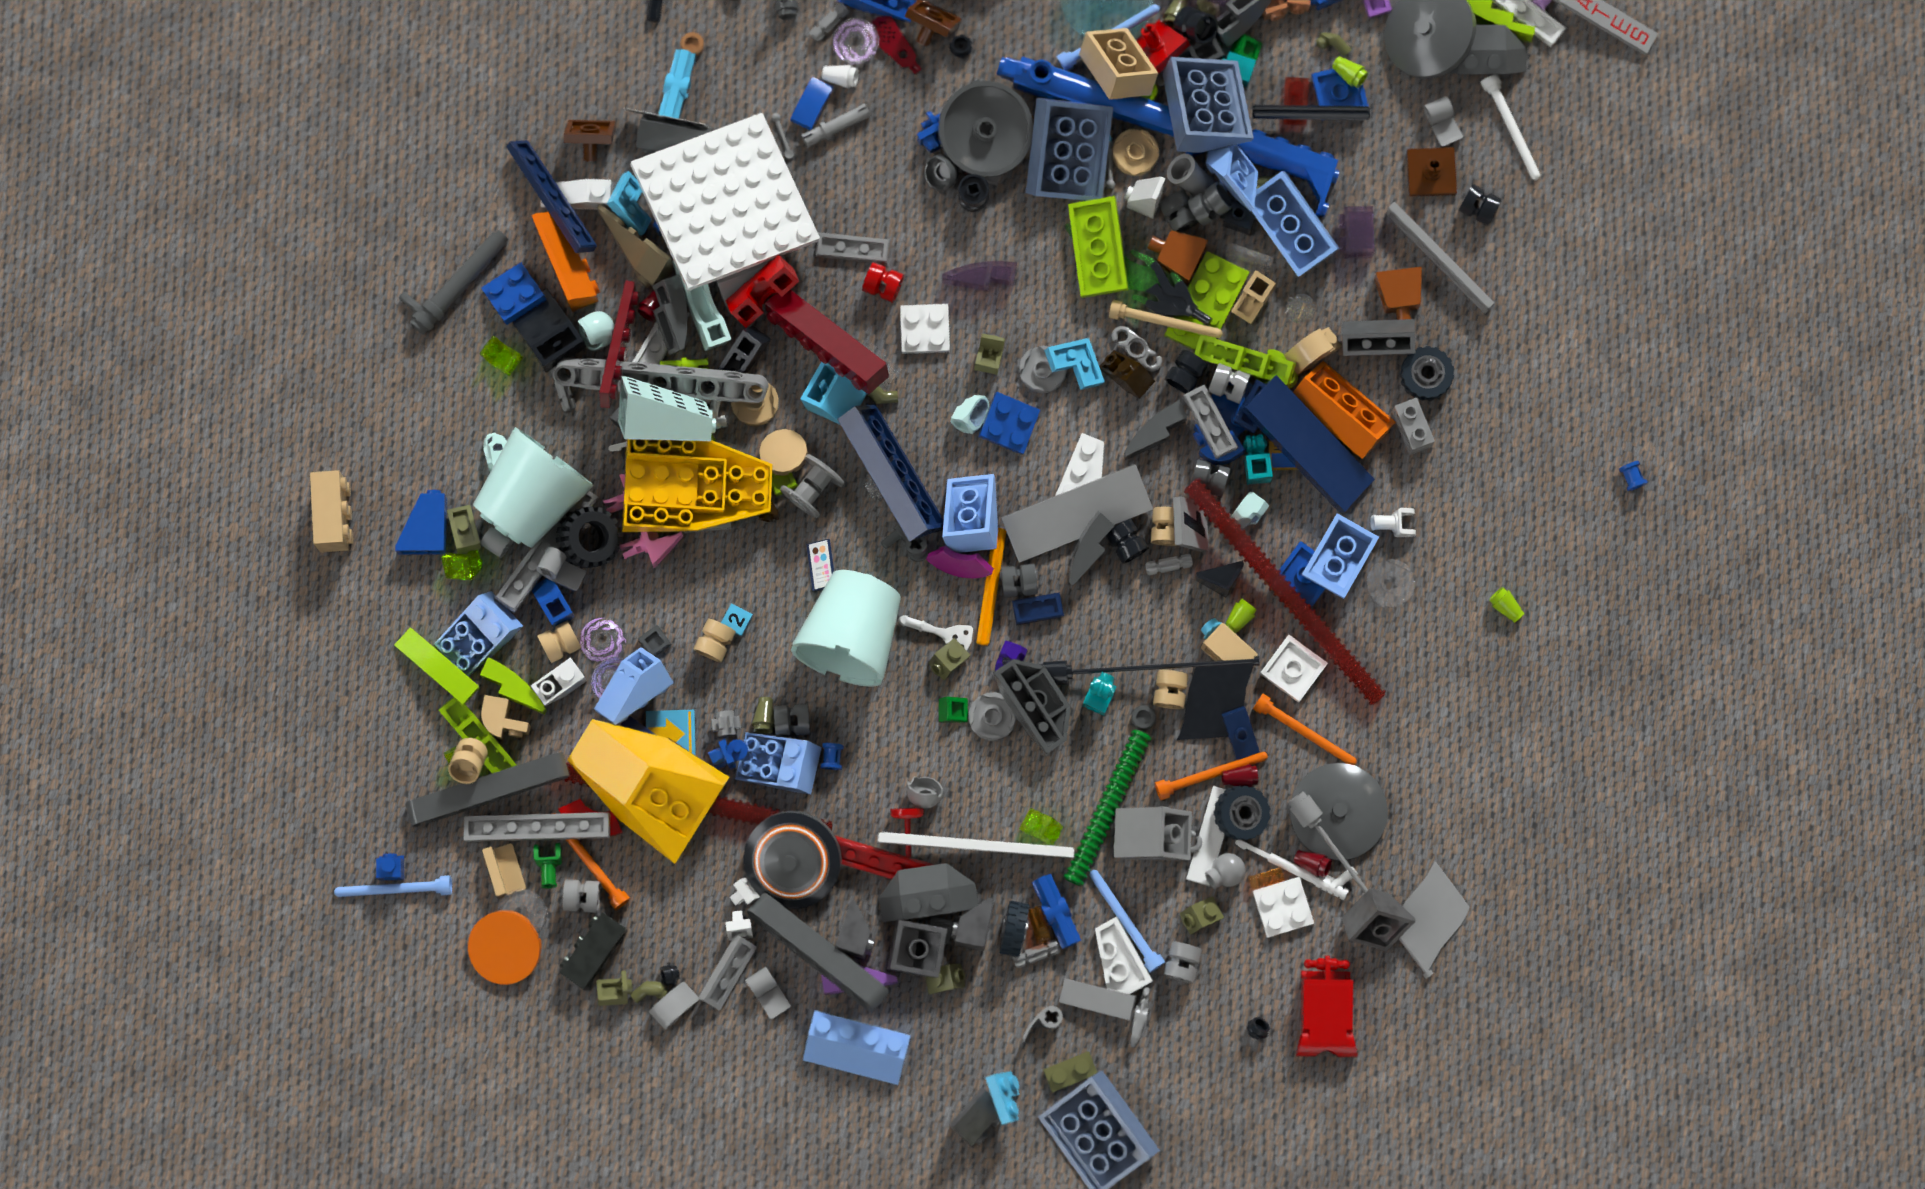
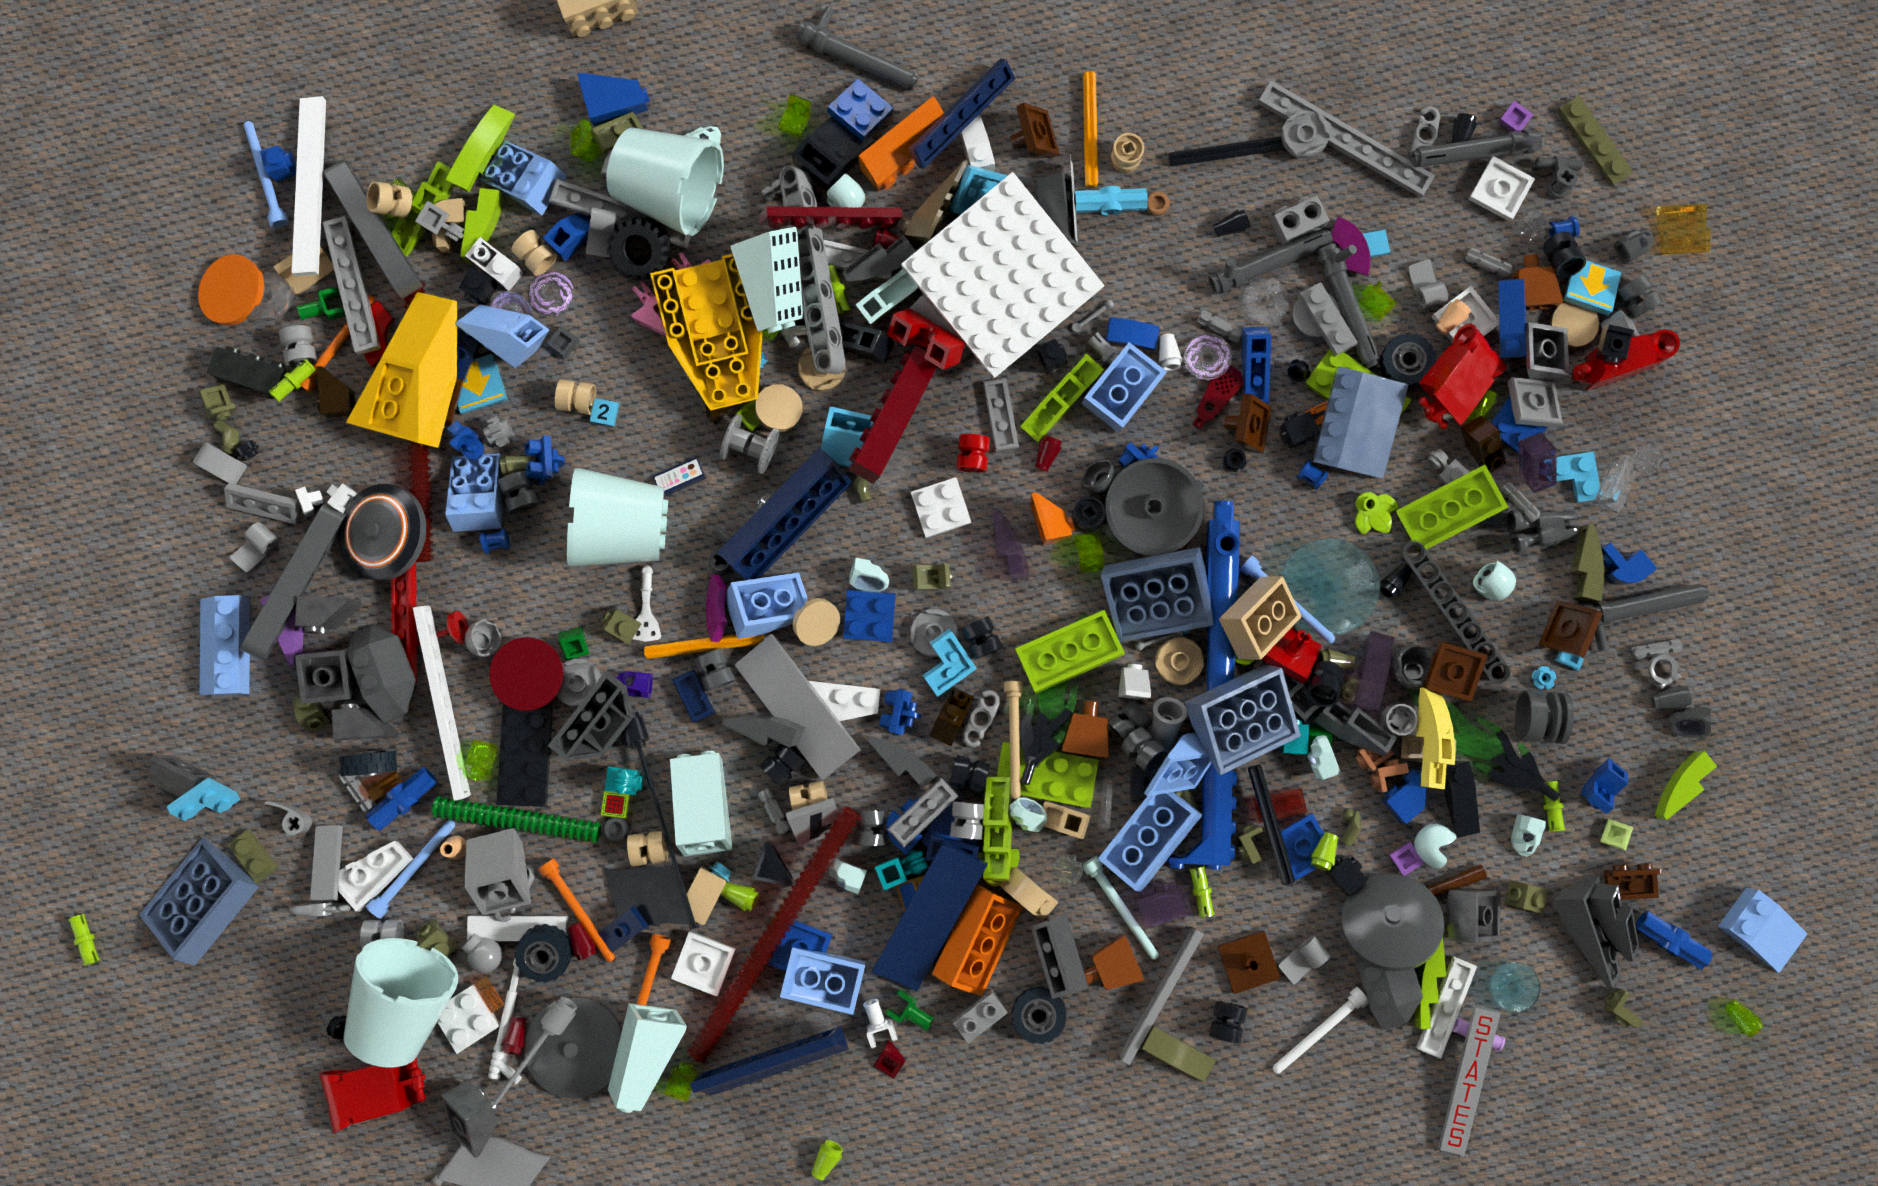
camera: 75 degrees right, 5 degrees up
none -> lime pin [268,359,316,403]
none -> white tile [292,96,326,277]
none -> dark brown slope [314,366,356,418]
none -> light aqua cone [344,938,458,1068]
none -> light grey plate [415,201,464,241]
none -> light nougat cone [440,836,466,860]
none -> black brick [459,267,498,306]
none -> dark red tile [489,637,565,711]
none -> black plate [496,699,554,807]
none -> blue hips [525,435,565,485]
none -> tile [601,791,630,818]
none -> light aqua slope [608,1003,687,1113]
none -> clear neon green bracket [664,1062,698,1102]
none -> light aqua slope [670,751,733,857]
none -> dark blue arch [690,1026,849,1095]
none -> tan tile [793,598,840,646]
none -> dark red slope [873,1040,906,1079]
none -> blue hips [879,689,922,735]
none -> green piece [885,989,934,1031]
none -> black wheel [961,616,1003,660]
none -> light aqua rock [1009,798,1047,832]
none -> lime slope [1020,354,1105,442]
none -> orange slope [1029,492,1075,546]
none -> dark red cone [1034,434,1062,472]
none -> black brick [1036,339,1068,374]
none -> clear neon green bracket [1074,532,1104,573]
none -> light aqua piece [1081,856,1159,960]
none -> light blue slope [1082,342,1167,433]
none -> light orange axle [1083,71,1098,188]
none -> tan wheel [1110,133,1145,173]
none -> olive slope [1141,1025,1216,1082]
none -> lime pin [1189,865,1215,917]
none -> olive bracket [1236,823,1263,864]
none -> light aqua rock [1307,735,1340,780]
none -> black brick [1325,855,1368,896]

